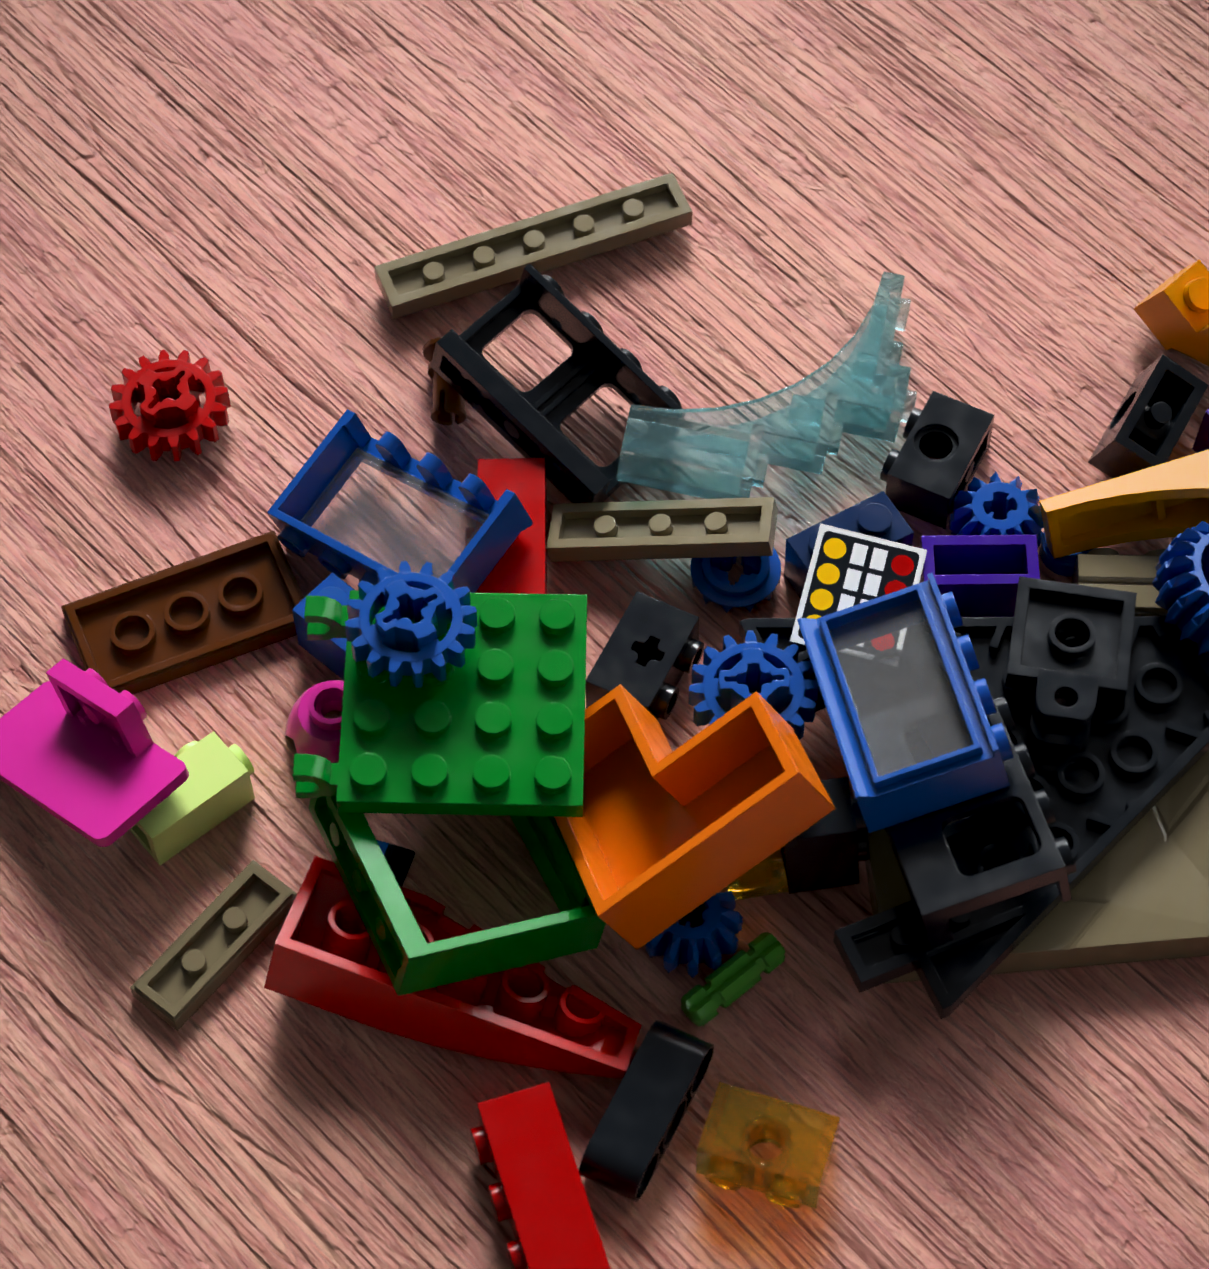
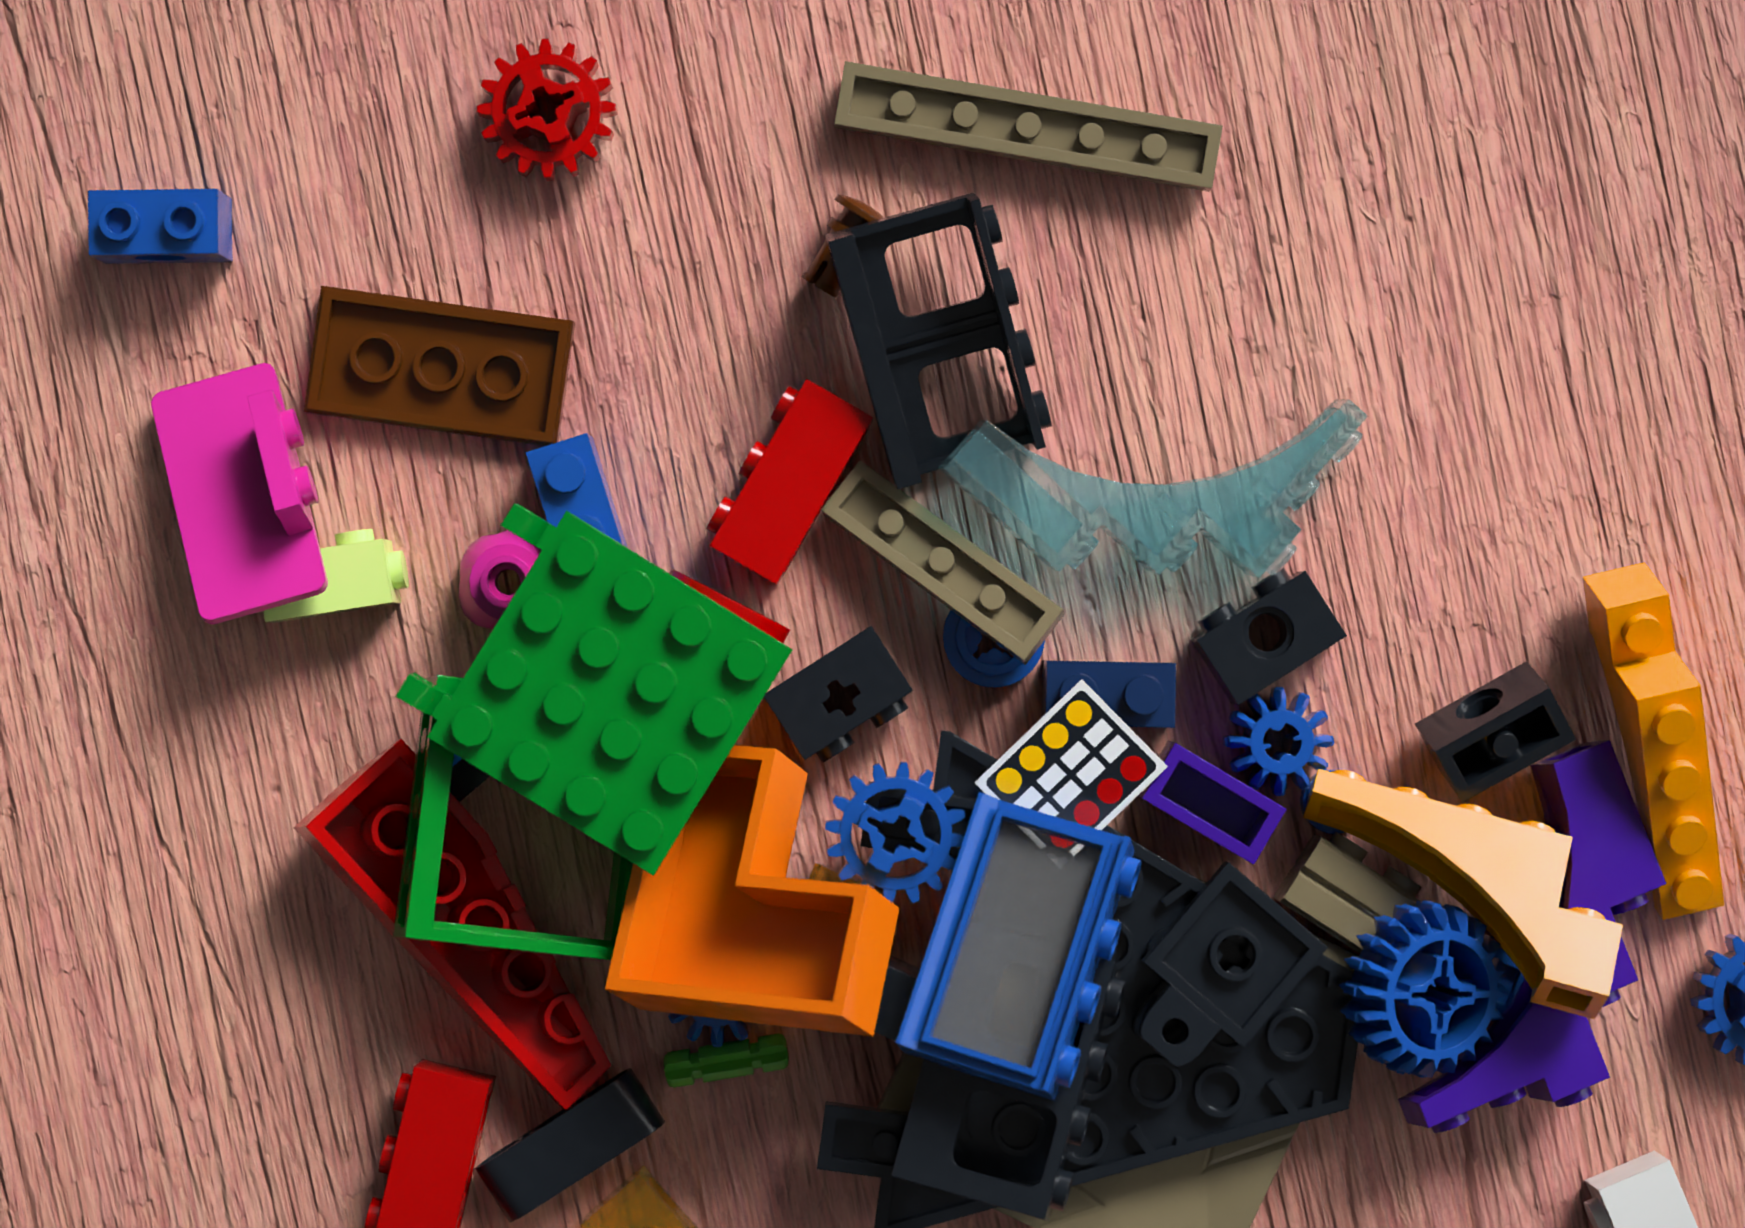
camera: 25 degrees right, 30 degrees up
dark tan tile [130,860,297,1031] -> none
window [267,409,533,593] -> none
blue gear [345,561,477,688] -> none

